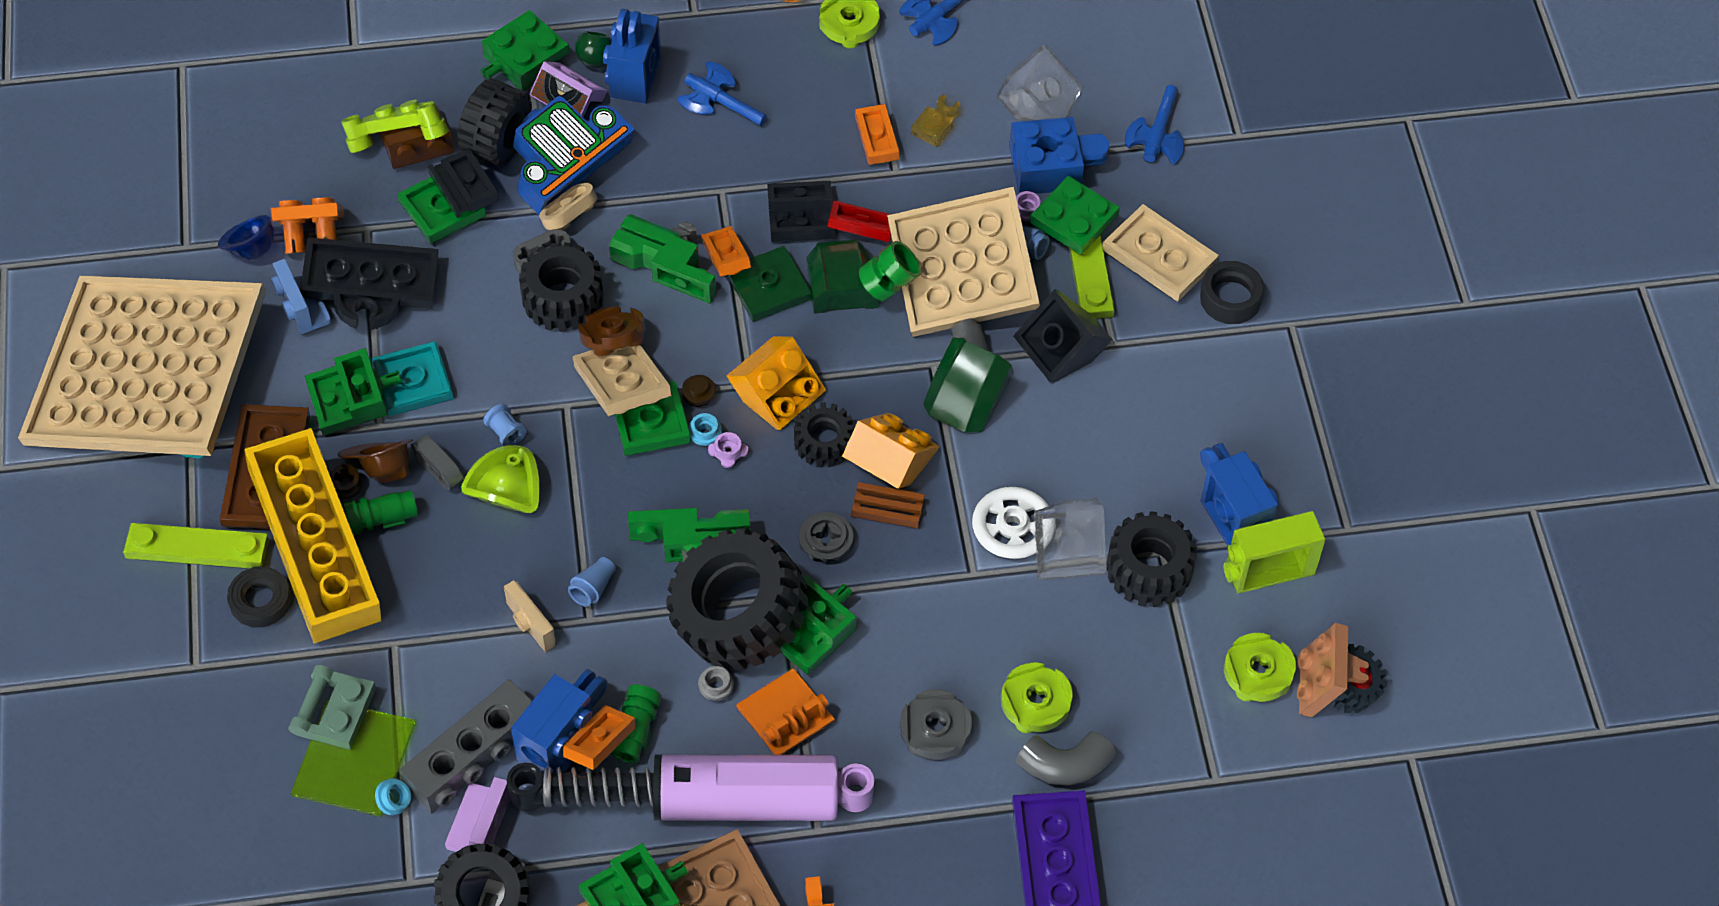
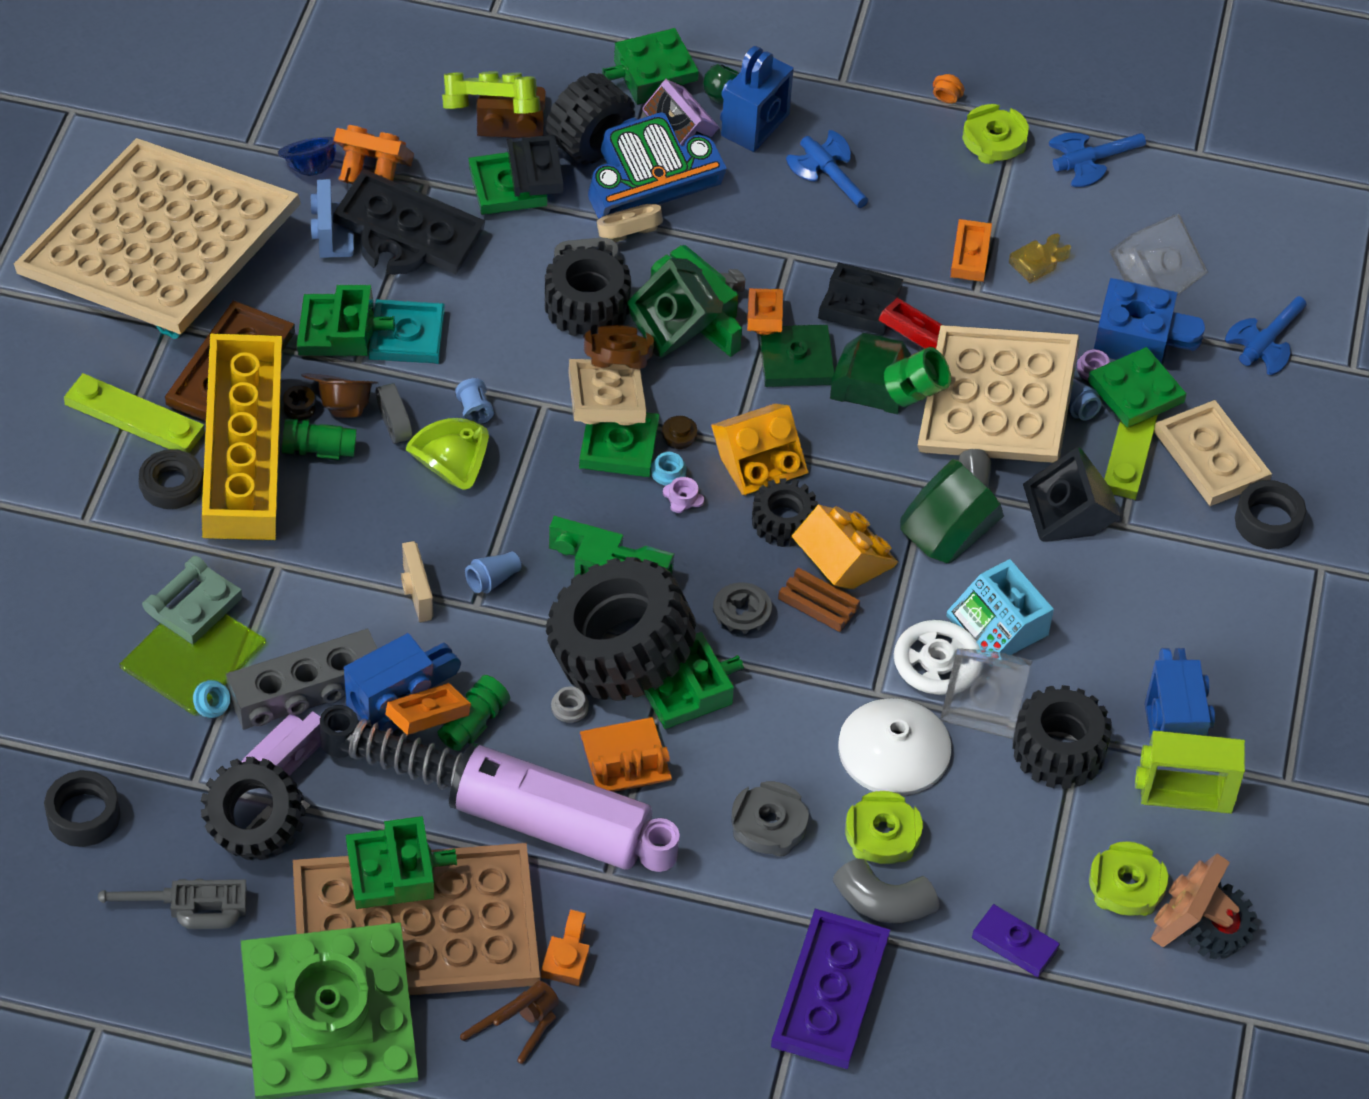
camera: 20 degrees right, 5 degrees down
none -> dark green slope [627,258,723,358]
none -> white dish [838,698,951,796]
none -> medium azure slope [946,559,1054,667]
none -> dark purple plate [972,904,1060,977]

